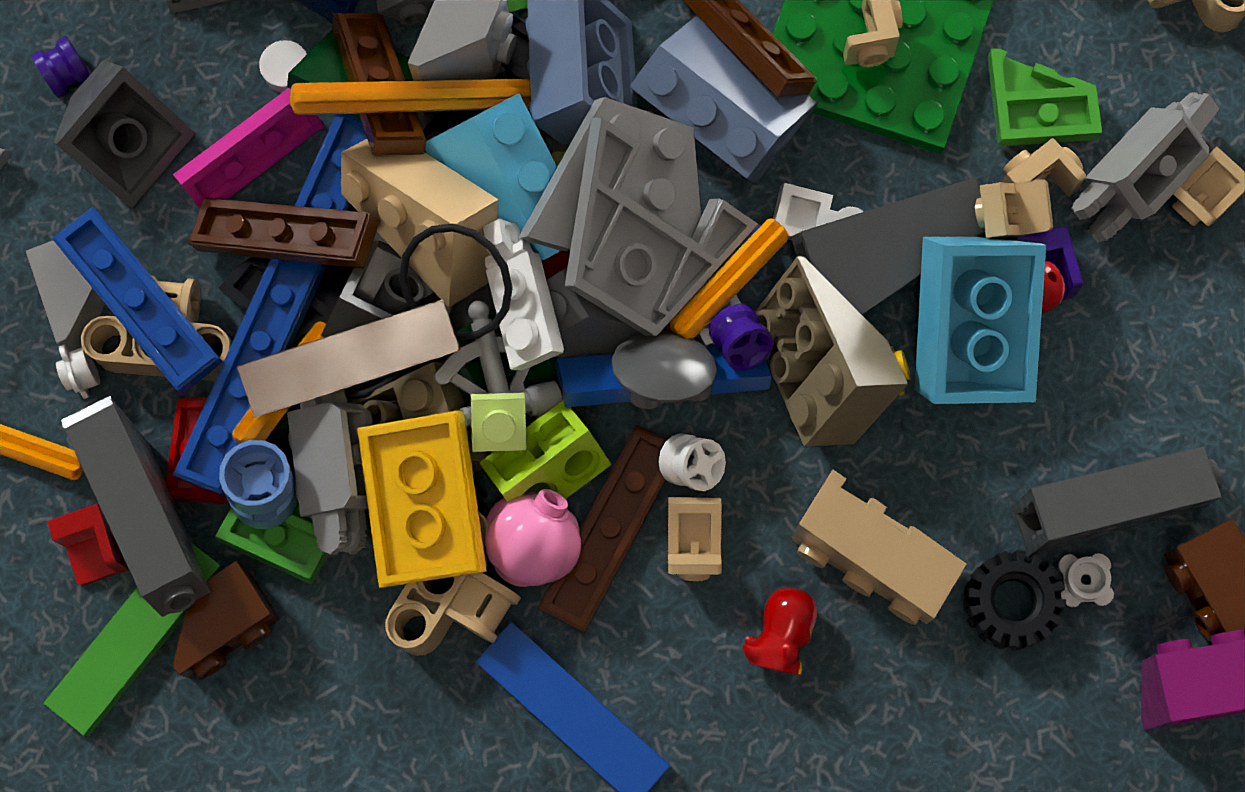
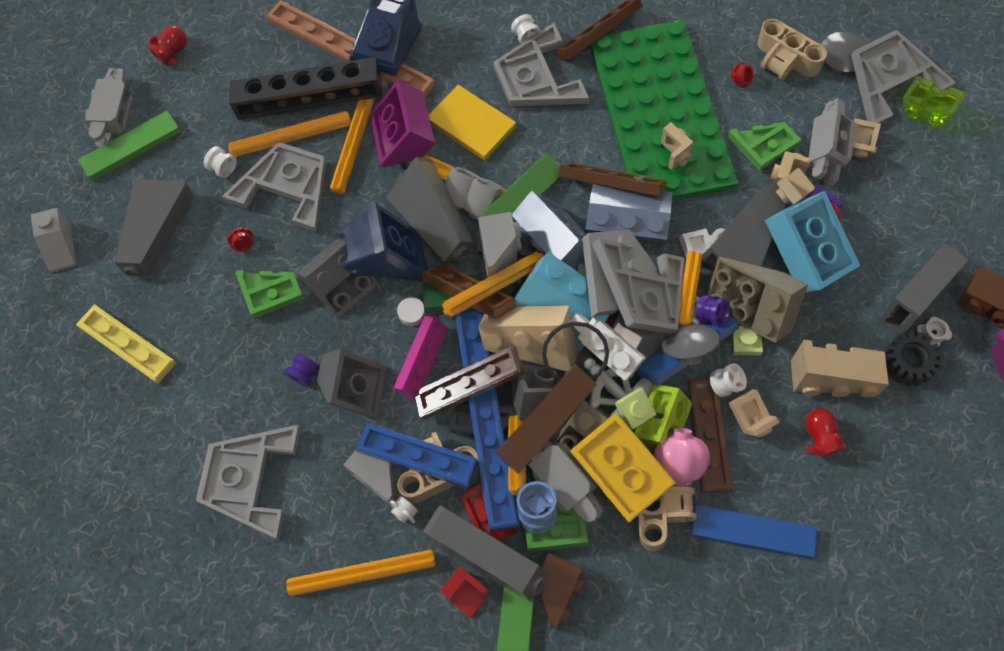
camera: 30 degrees left, 10 degrees down
none -> yellowish green plate [732,326,763,356]

